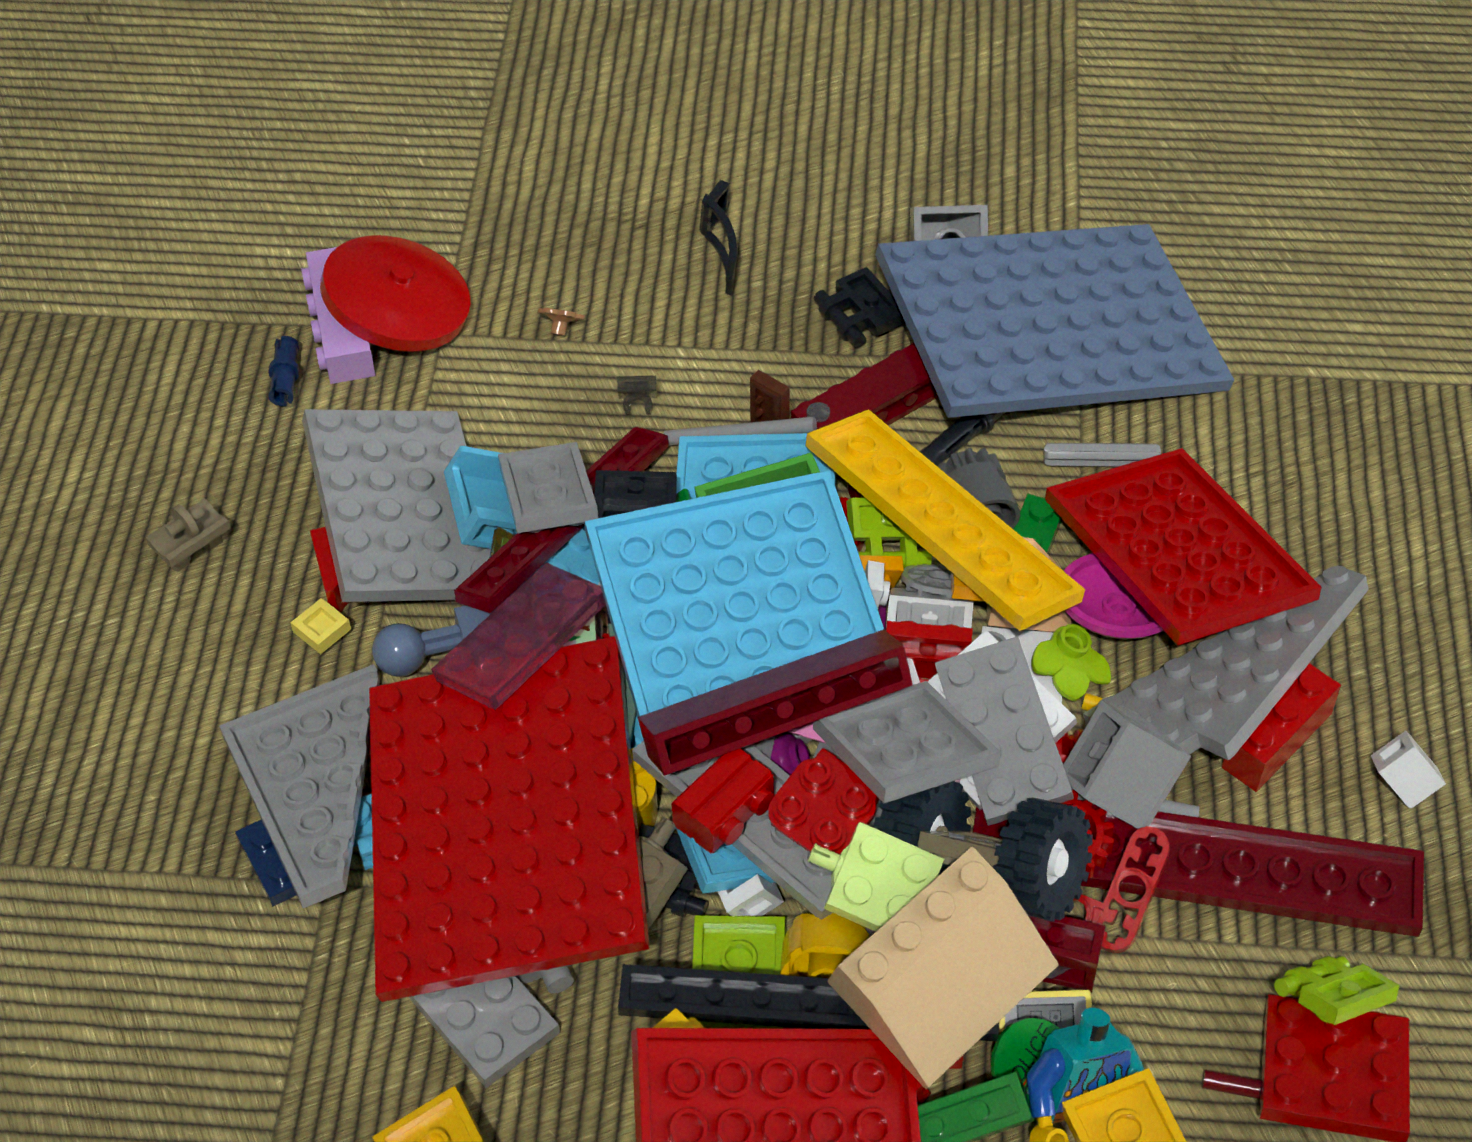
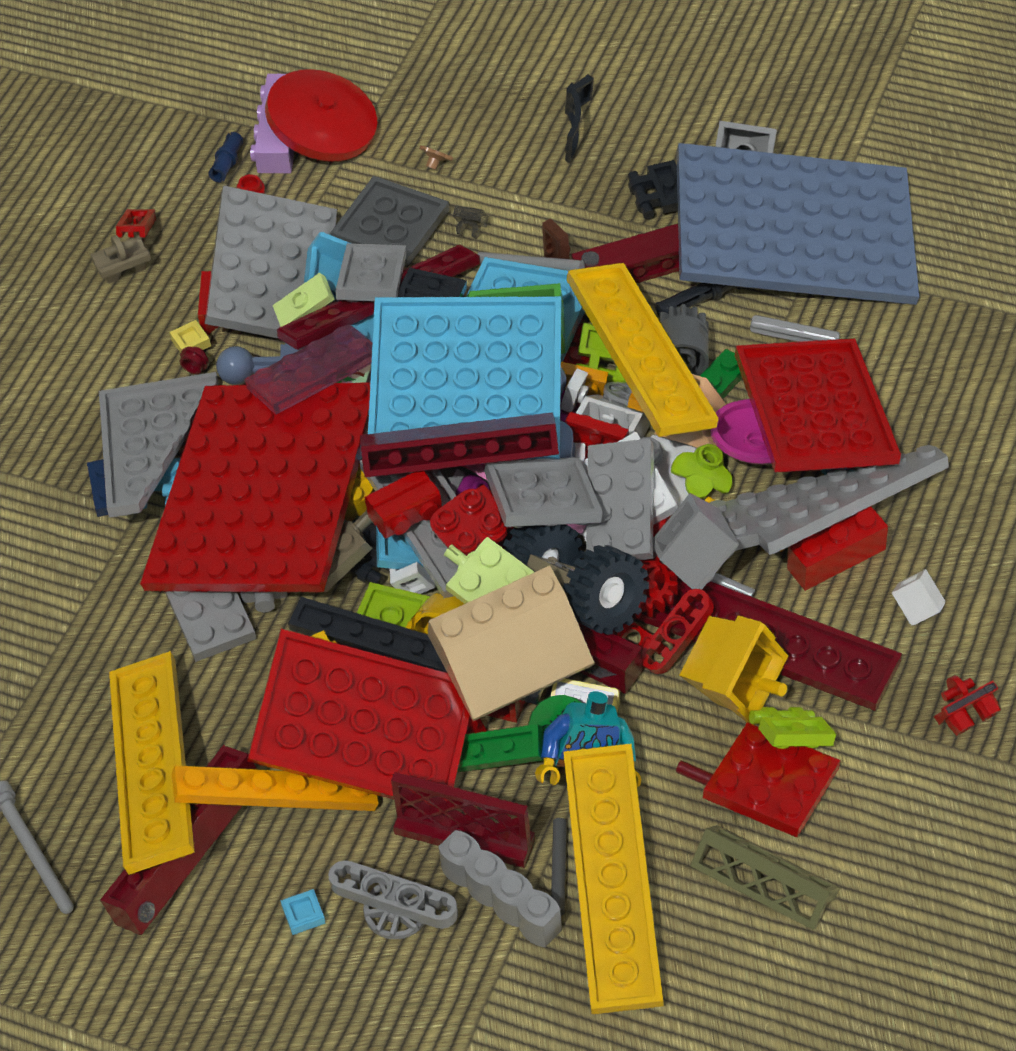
camera: 20 degrees right, 0 degrees up
none -> red tile [116,209,156,238]
none -> dark red plate [179,347,209,374]
none -> red plate [236,174,265,194]
none -> yellowish green plate [272,273,335,327]
none -> dark grey plate [330,176,450,268]
none -> yellow piece [679,616,788,725]

